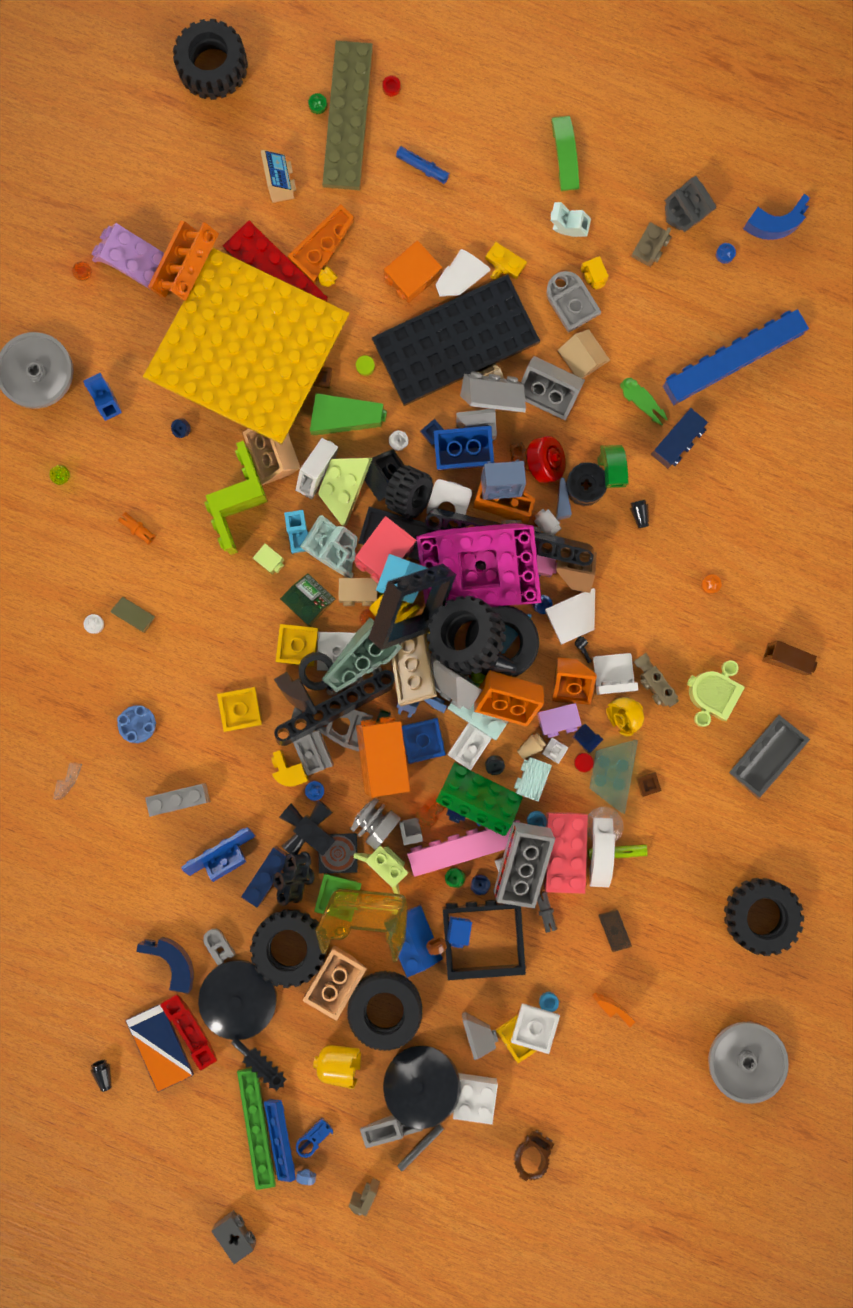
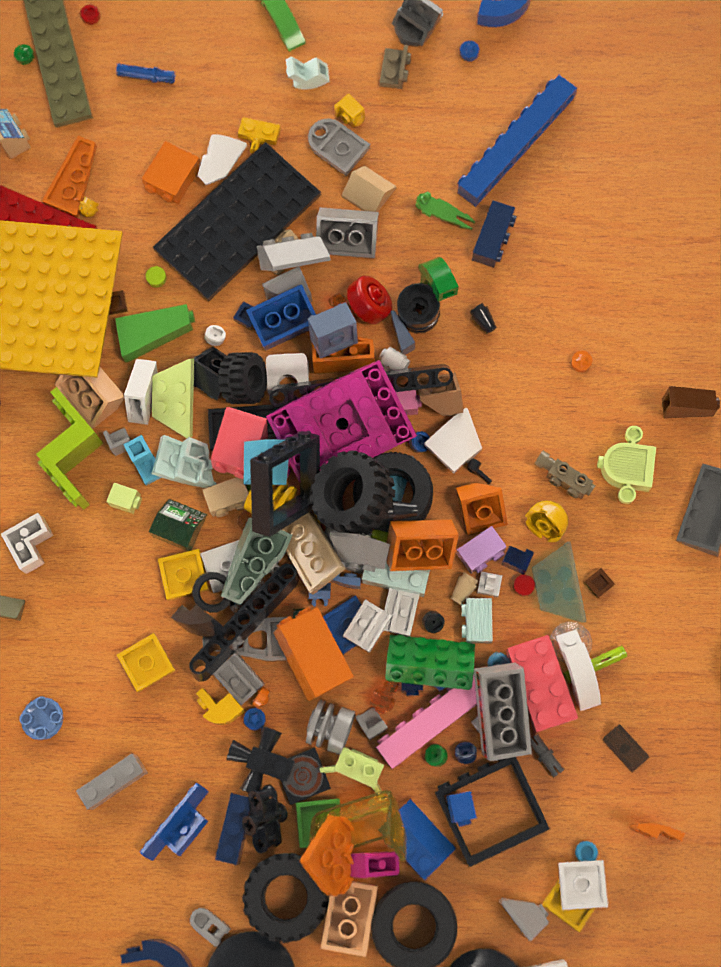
camera: 15 degrees left, 10 degrees down
dark orange tile [426,937,447,955] -> none
white bracket [593,653,638,695] -> none
none -> white brick [1,513,54,574]
none -> light grey panel [103,428,131,456]
none -> orange tile [251,686,270,709]
none -> orange plate [300,815,354,896]
none -> white plate [343,599,392,653]
none -> dark pink brick [350,851,399,878]

